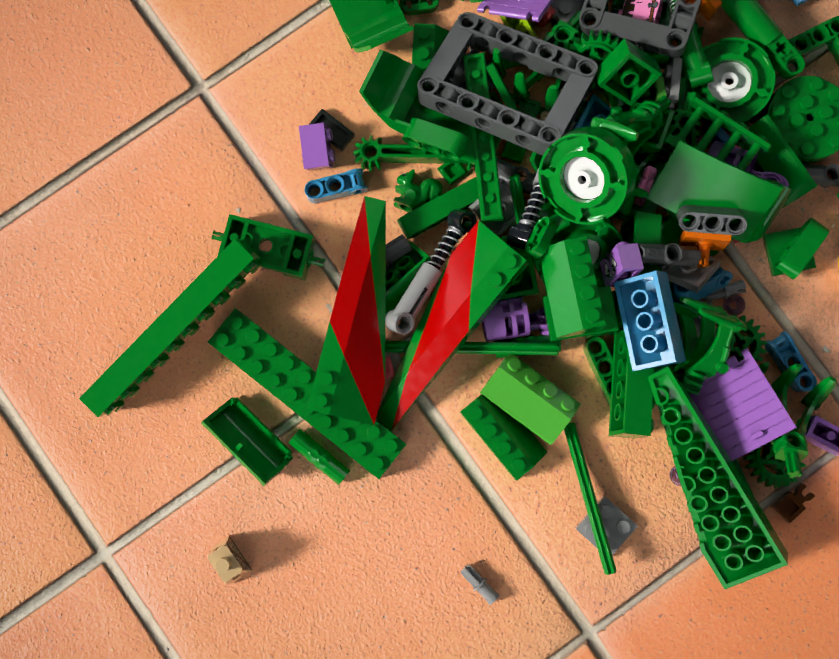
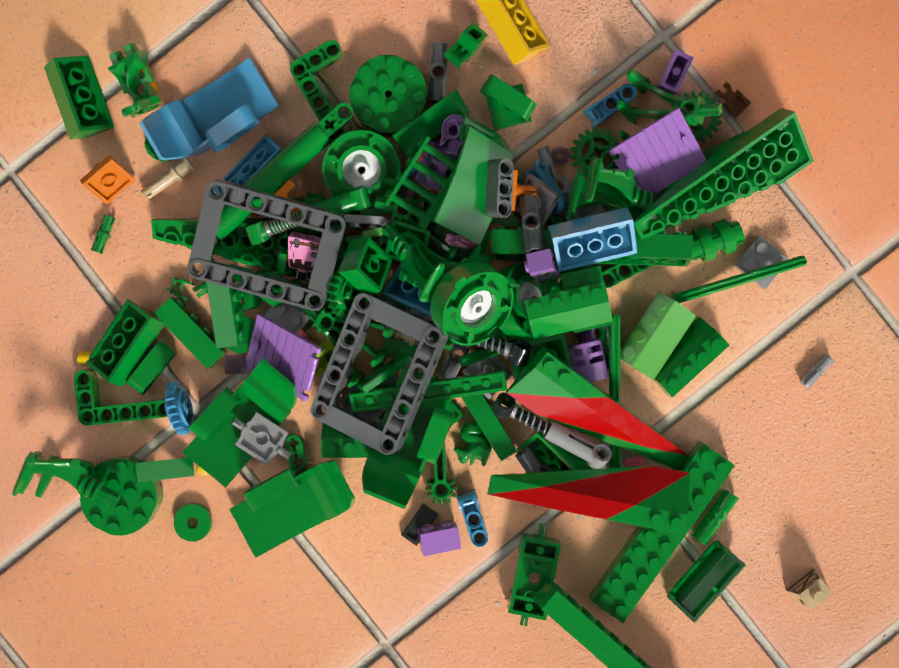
camera: 95 degrees left, 5 degrees up
green beam [525,217,557,259] -> none
none -> green piece [692,219,745,263]

